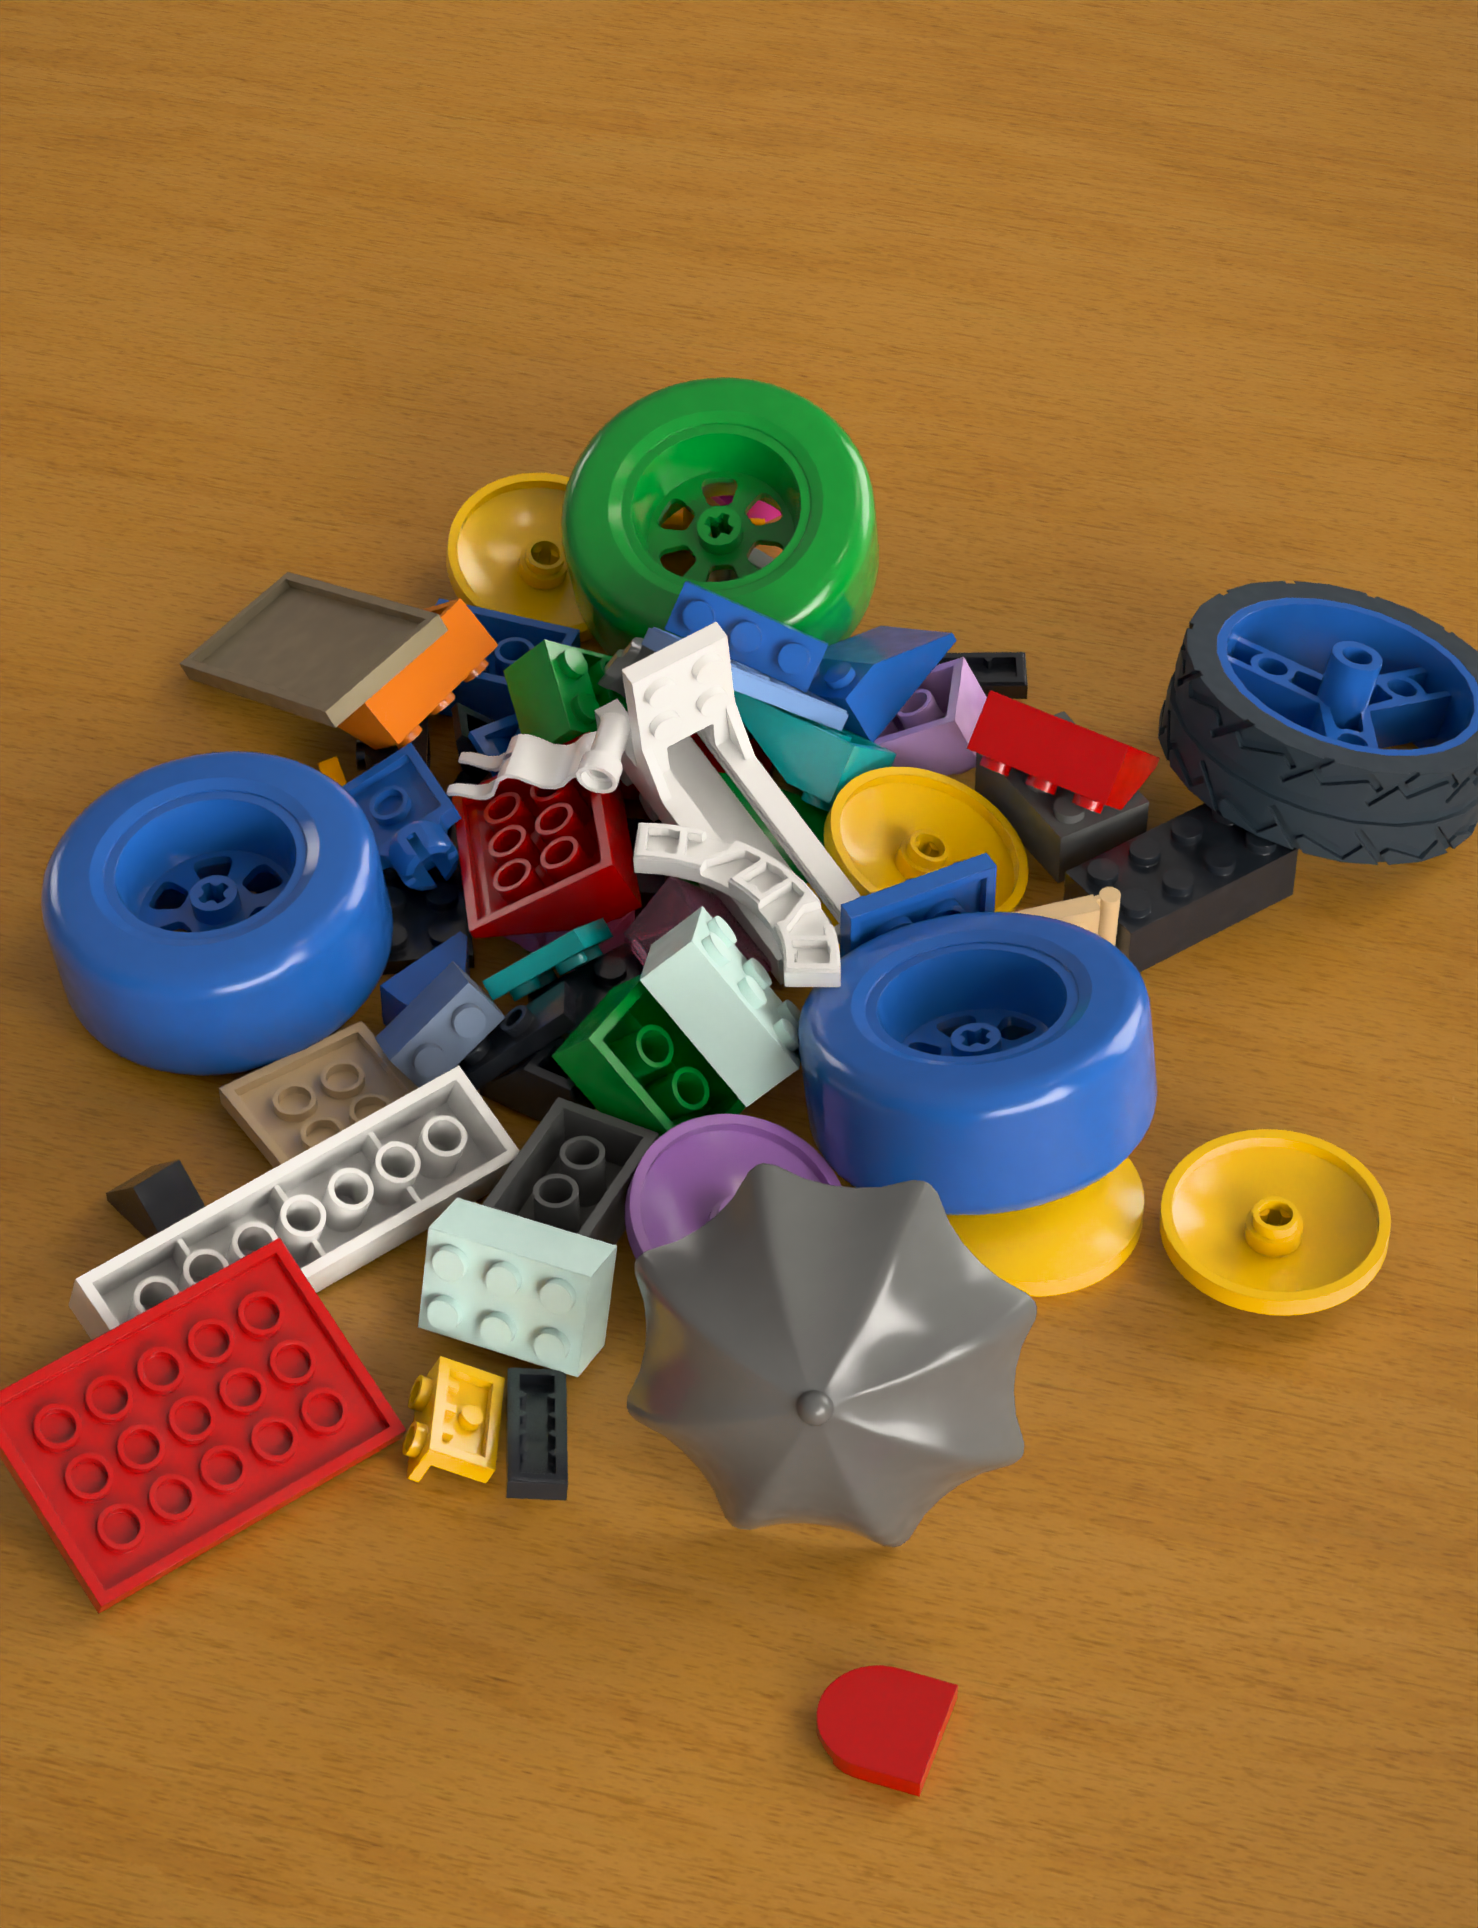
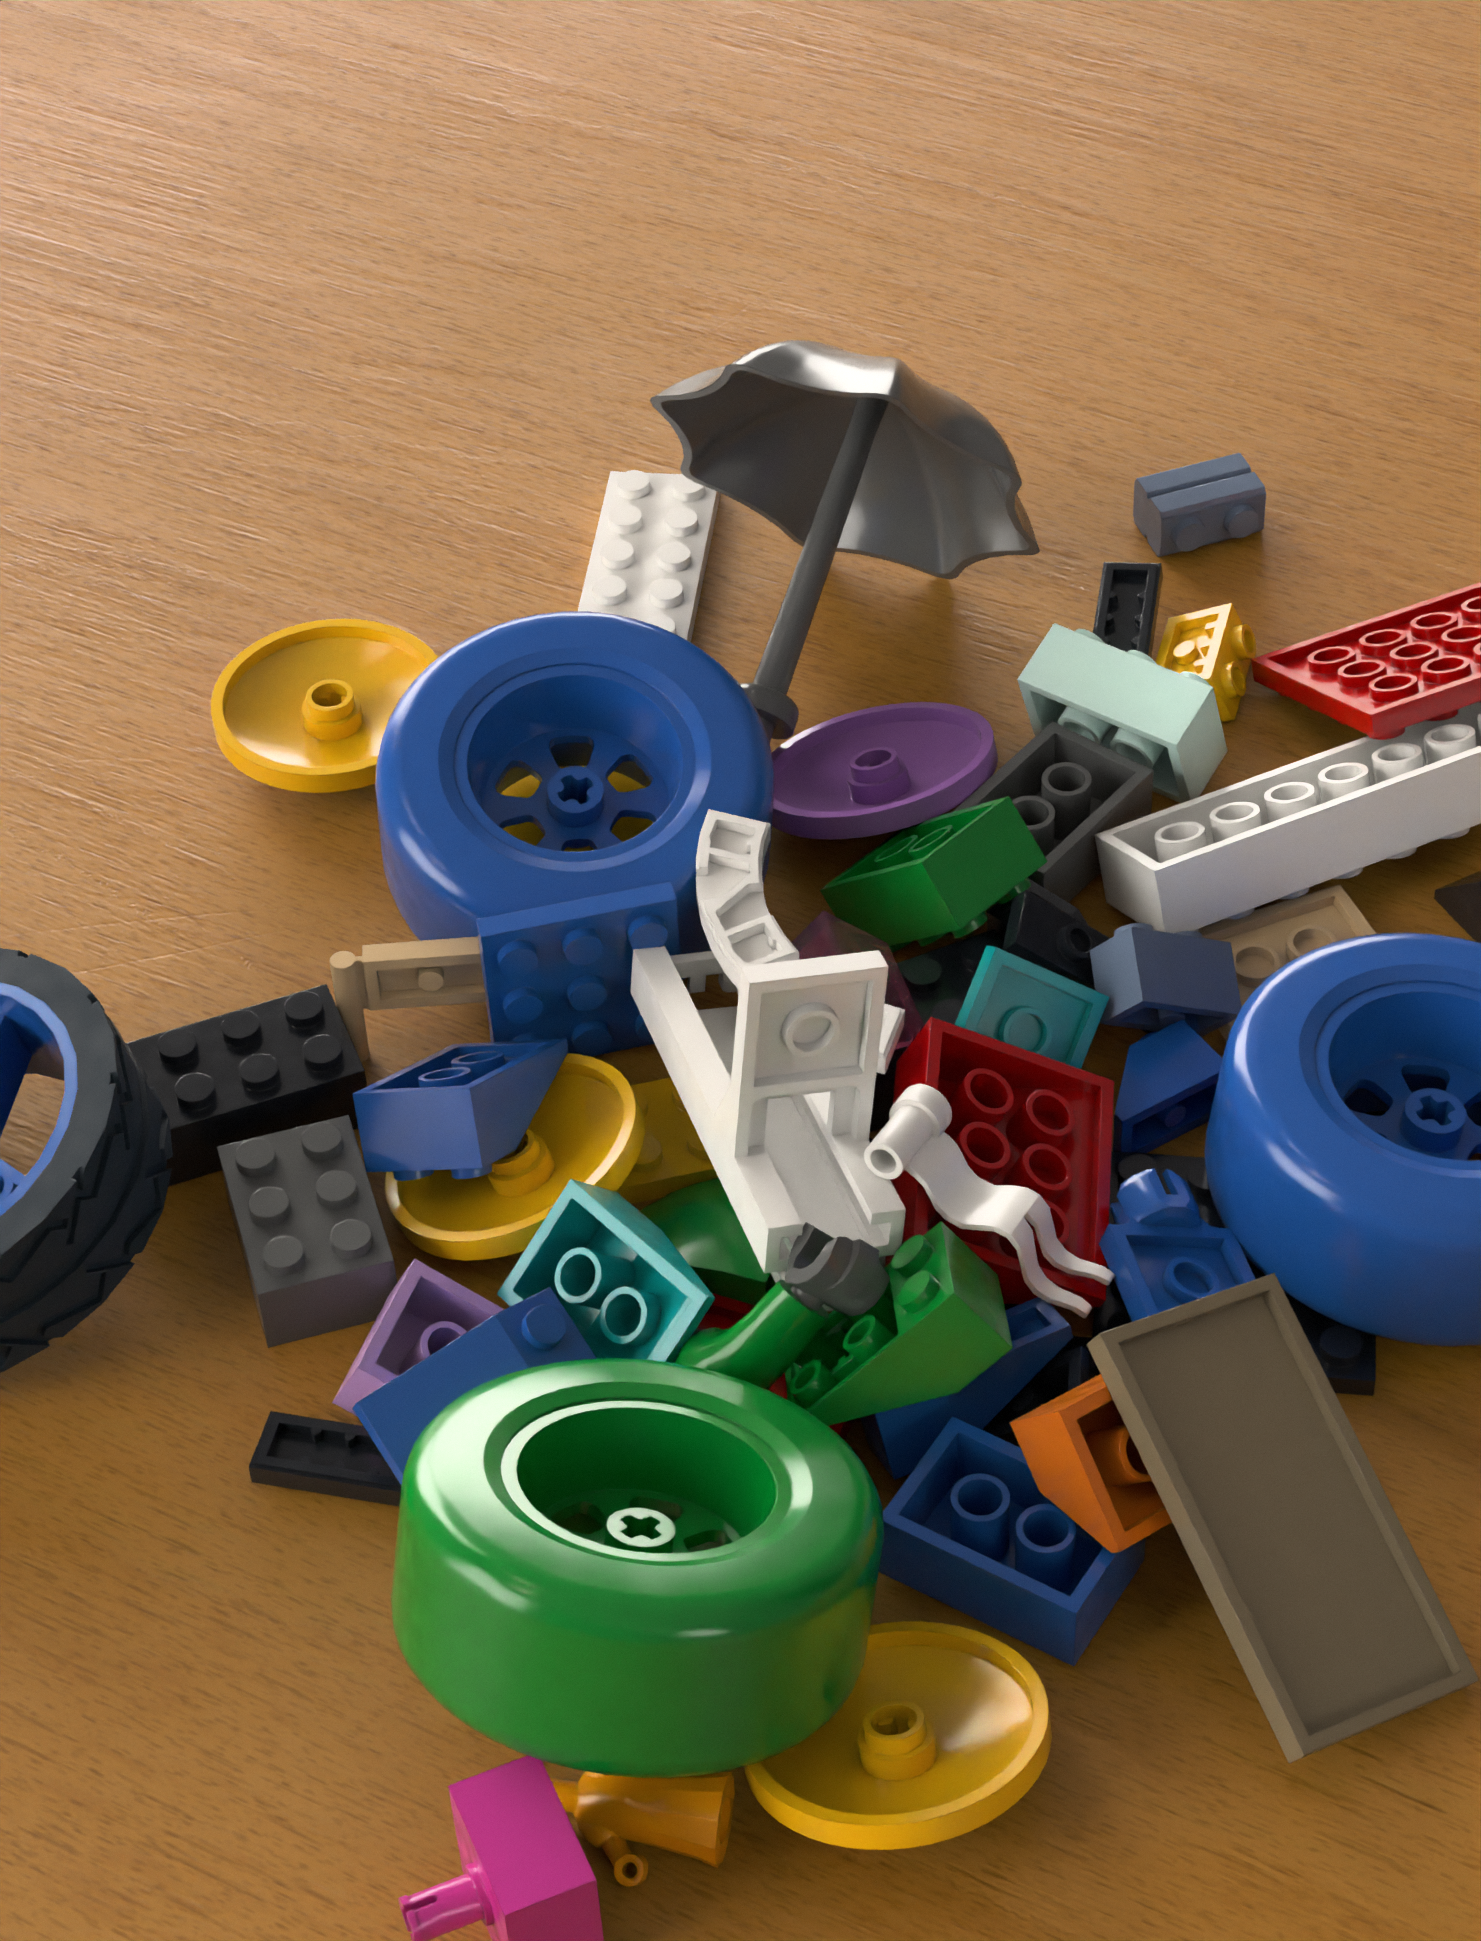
camera: 165 degrees left, 0 degrees up
light aqua brick [640,906,801,1107] -> none
medium blue tile [642,627,849,731] -> none
blue brick [664,581,829,693] -> none
red slope [966,690,1160,814] -> none
none -> blue slope [353,1038,569,1181]
none -> white plate [578,470,721,642]
none -> sand blue brick [1133,453,1266,557]

